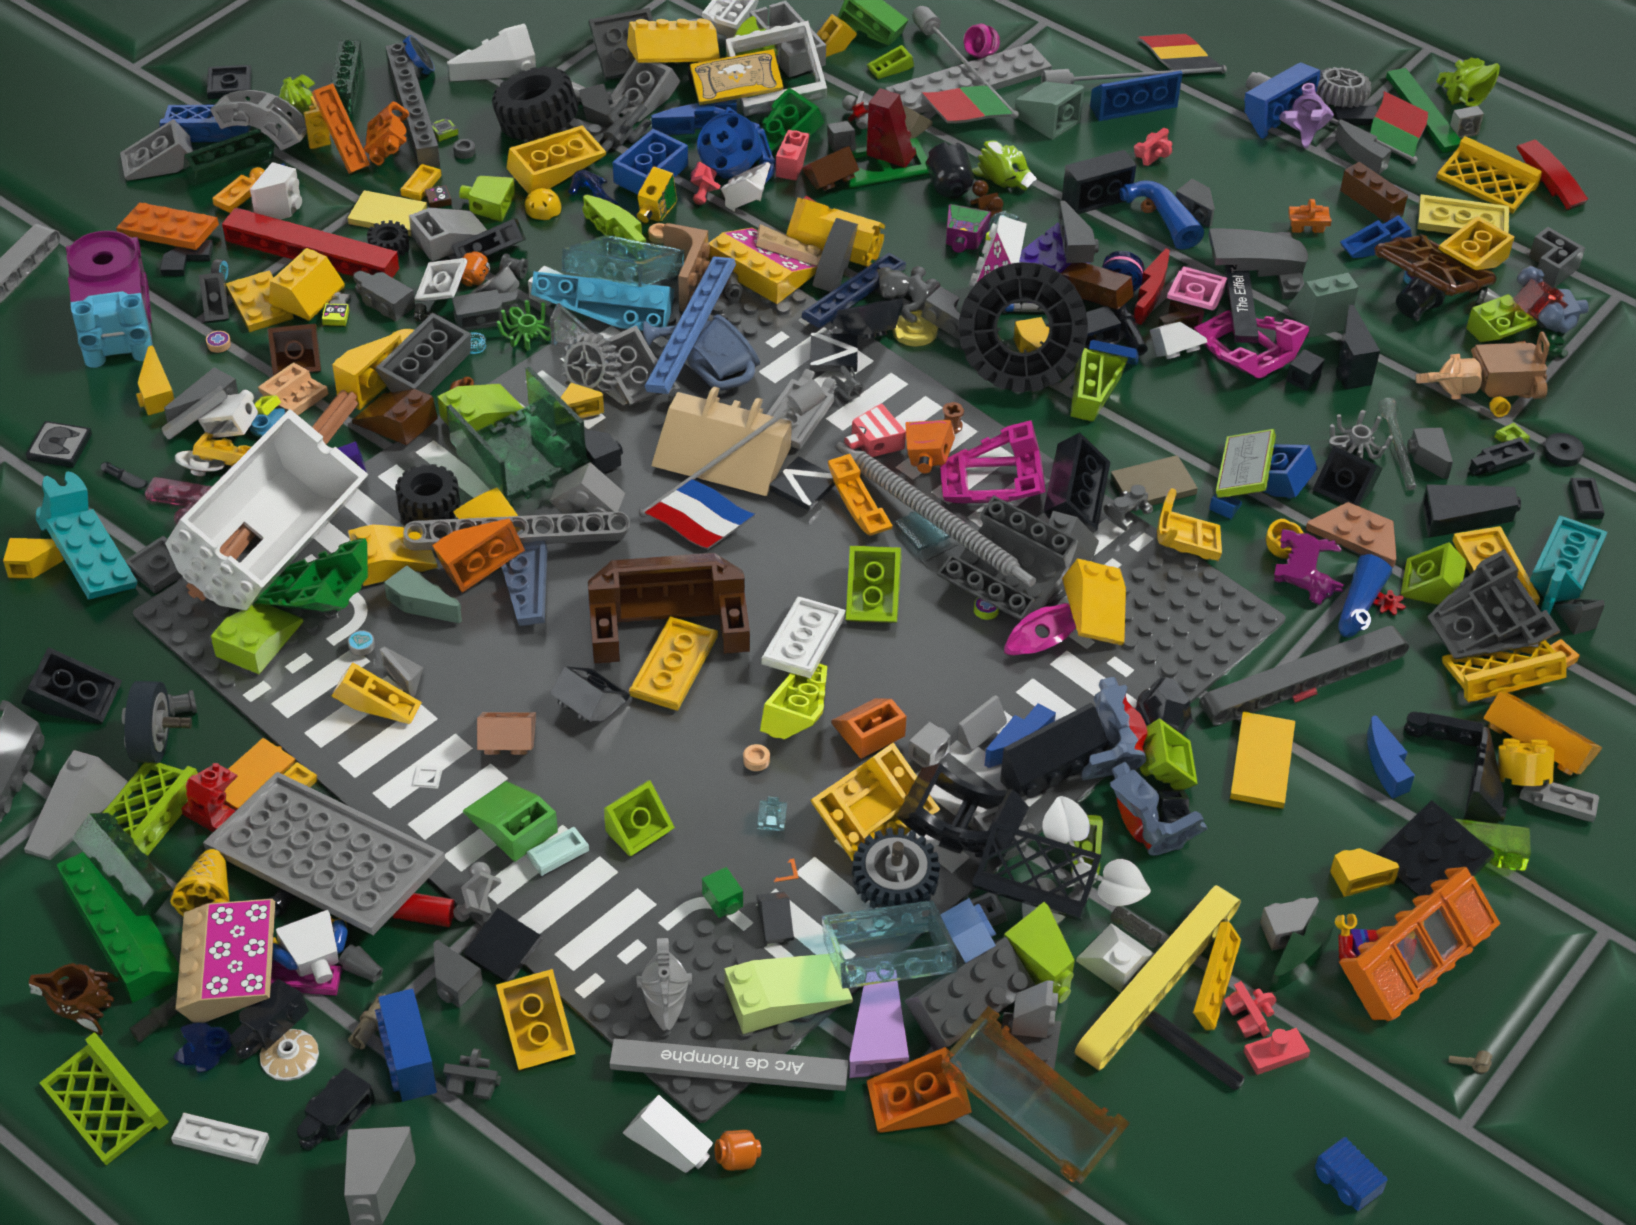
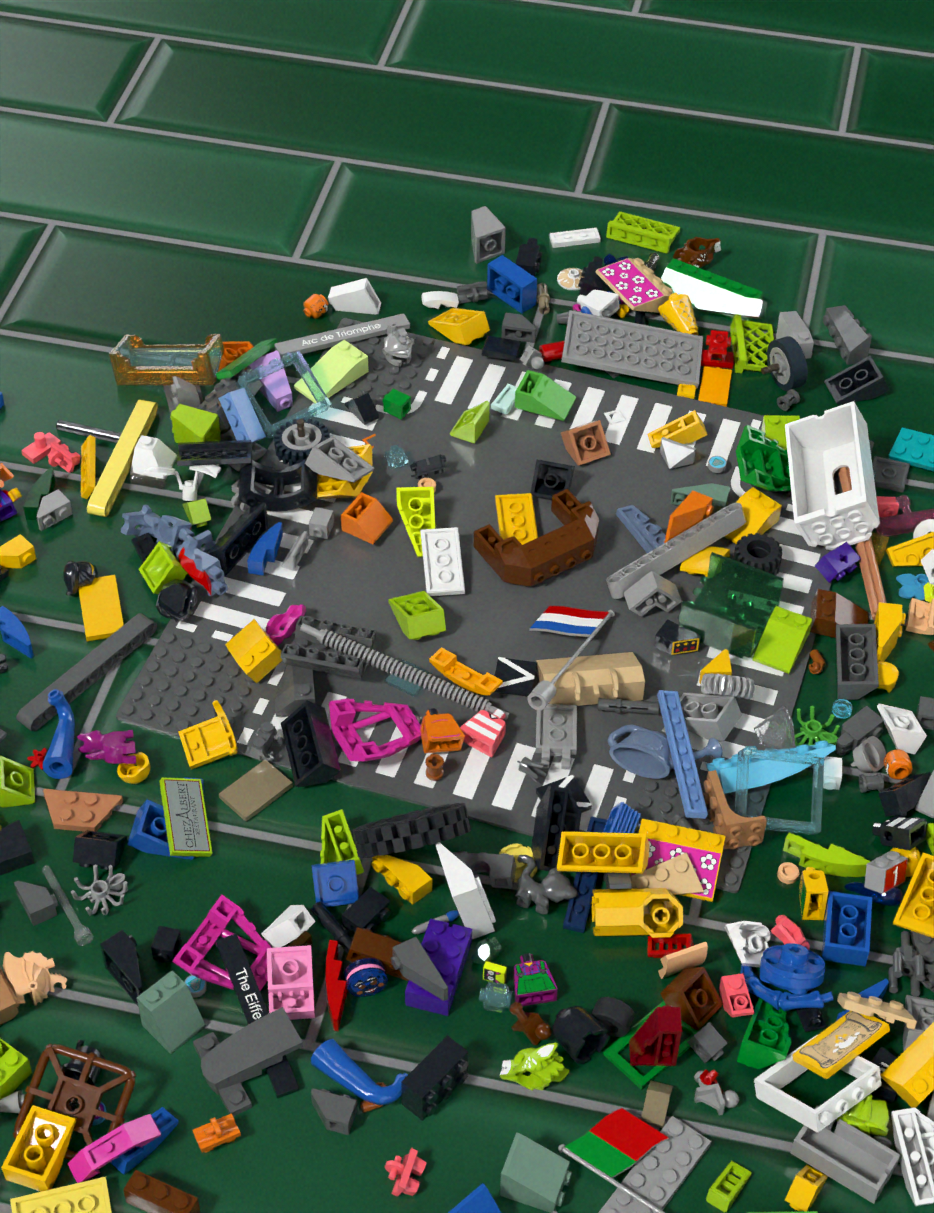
camera: 155 degrees right, 0 degrees up
none -> black hair [63,561,98,596]
none -> dark pink slope [68,1114,161,1183]
none -> green tile [216,338,278,380]
none -> light grey slope [305,436,374,482]
none -> black hinge [410,454,450,479]
none -> white slope [421,291,459,309]
none -> yellow slope [557,832,650,874]
none -> black tyre [591,997,634,1037]
none -> blue brick [602,802,641,833]
none -> light nougat slope [658,942,708,979]
none -> tan wing [837,992,917,1029]
none -> light grey brick [864,851,908,894]
none -> black torso [872,817,927,850]

